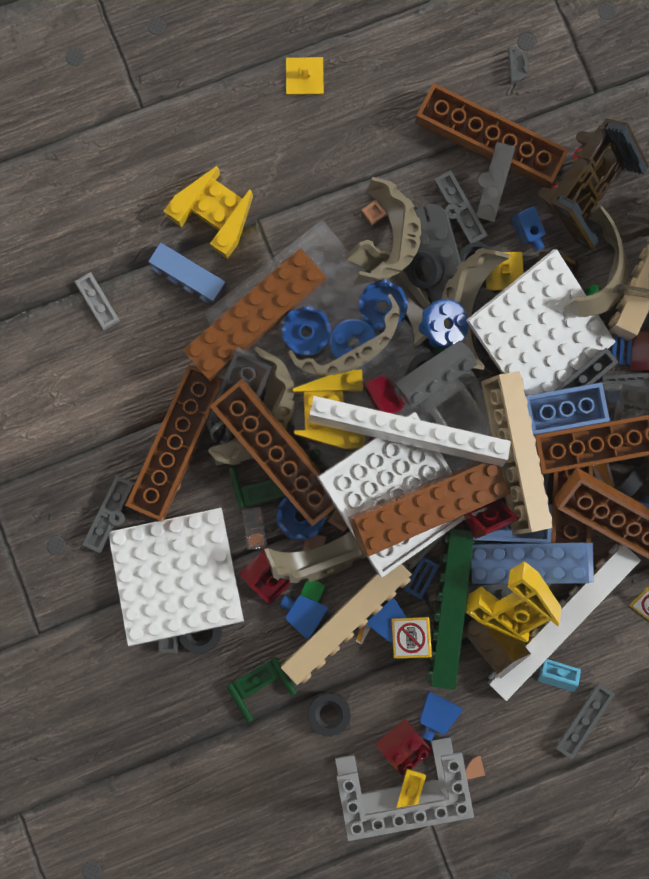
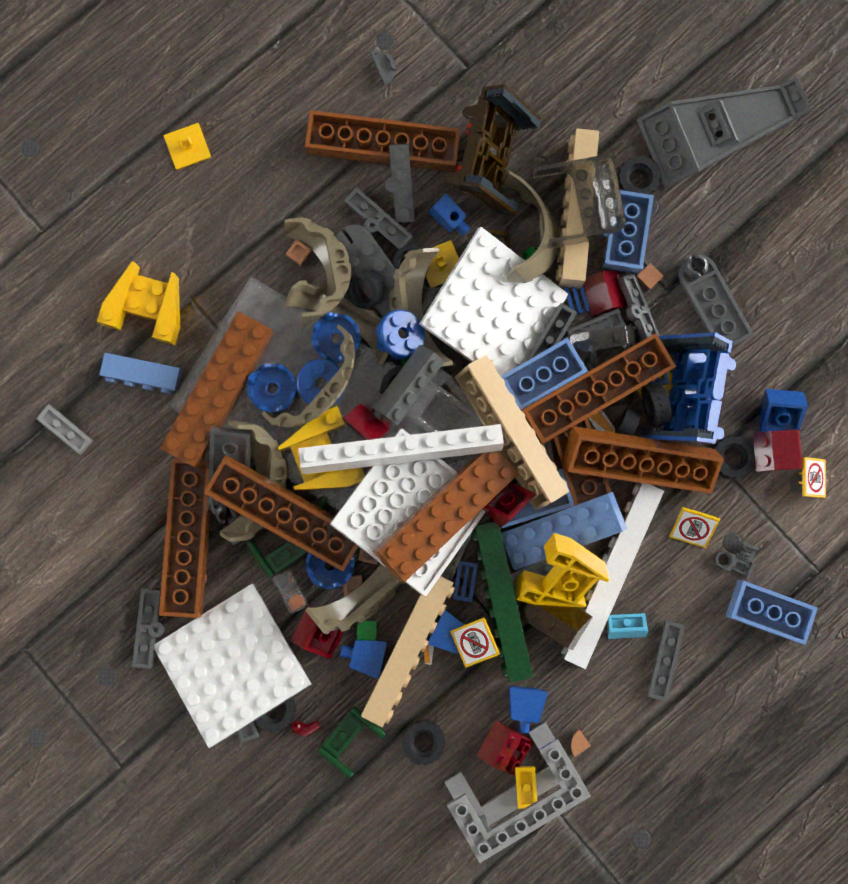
camera: 20 degrees left, 0 degrees up
none -> dark red arm [291,720,321,737]

